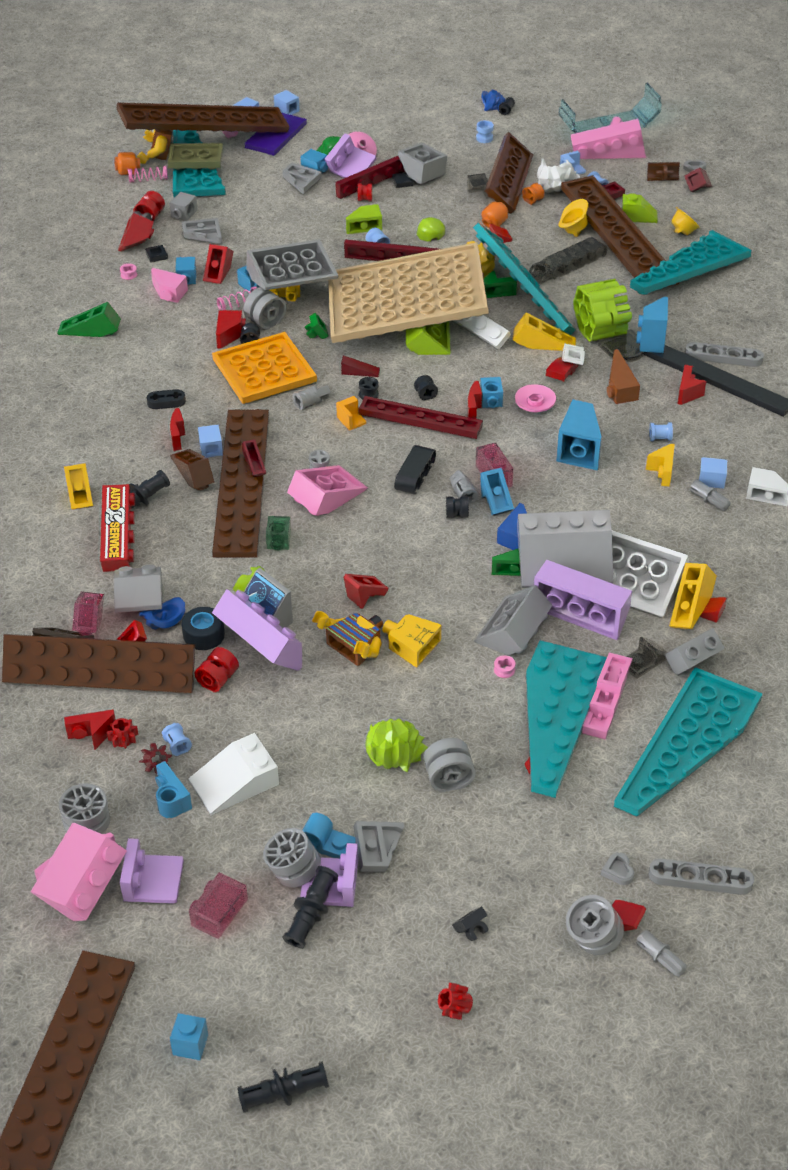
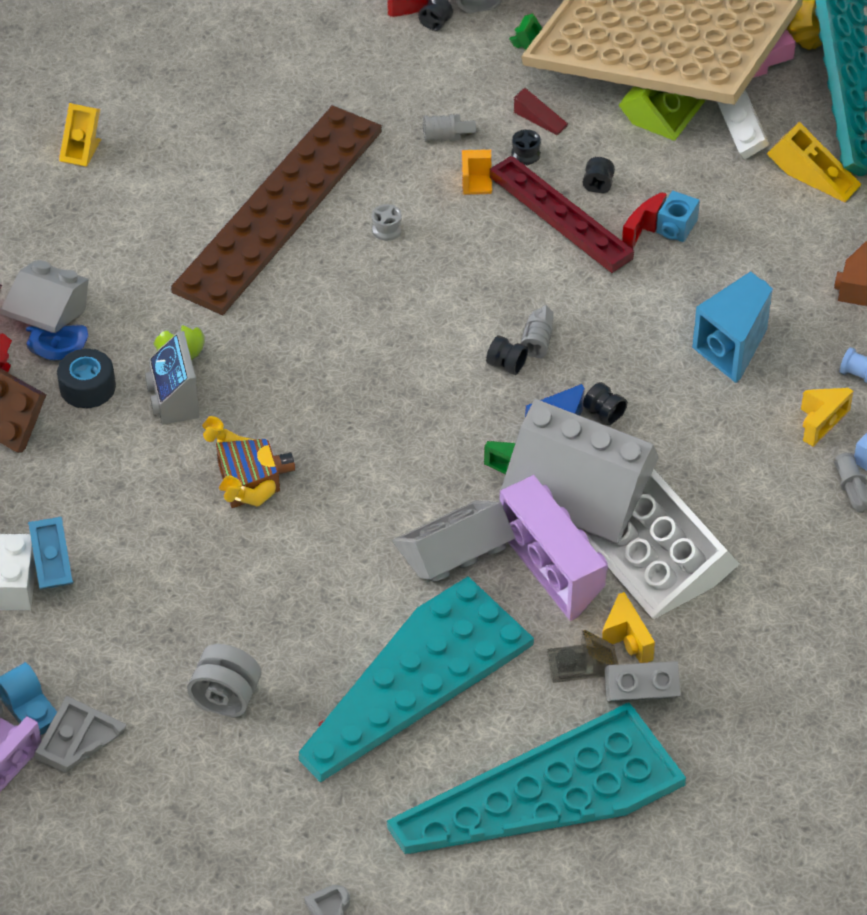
camera: 30 degrees right, 5 degrees up
red brick [100,484,135,572] -> none
black piece [129,470,170,509] -> none
black beam [146,389,186,409] -> none
red slope [170,408,185,451] -> none
reddish brown slope [170,449,215,490] -> none
red wheel [194,647,239,692] -> none
light blue brick [198,425,223,457] -> none
light orange plate [212,332,317,404] -> none
lavender slope [212,589,302,670] -> none
dark red piece [242,439,266,477] -> none
clear green brick [266,516,291,551] -> none
bright pink slope [287,465,368,516] -> none
red slope [343,573,389,609] -> none
lime hair [365,718,428,773] -> none
yellow torso [382,614,442,667] -> none
black beam [394,445,436,495] -> none
black tile [452,906,488,941] -> none
clear pink brick [476,442,514,488] -> none
dark azure slope [480,467,514,515] -> none
green slope [483,270,517,298] -> none
bright pink bush [494,655,516,678] -> none
bright pink dish [515,385,556,412] -> none
red slope [546,357,579,381] -> none
white slope [562,343,585,365] -> none
bright pink slope [582,653,632,740] -> none
yellow slope [669,563,717,629] -> none
red slope [700,597,727,623] -> none
none -> dark azure plate [28,516,73,590]
none -> black wheel [583,382,628,425]
none -> yellow slope [601,592,655,663]

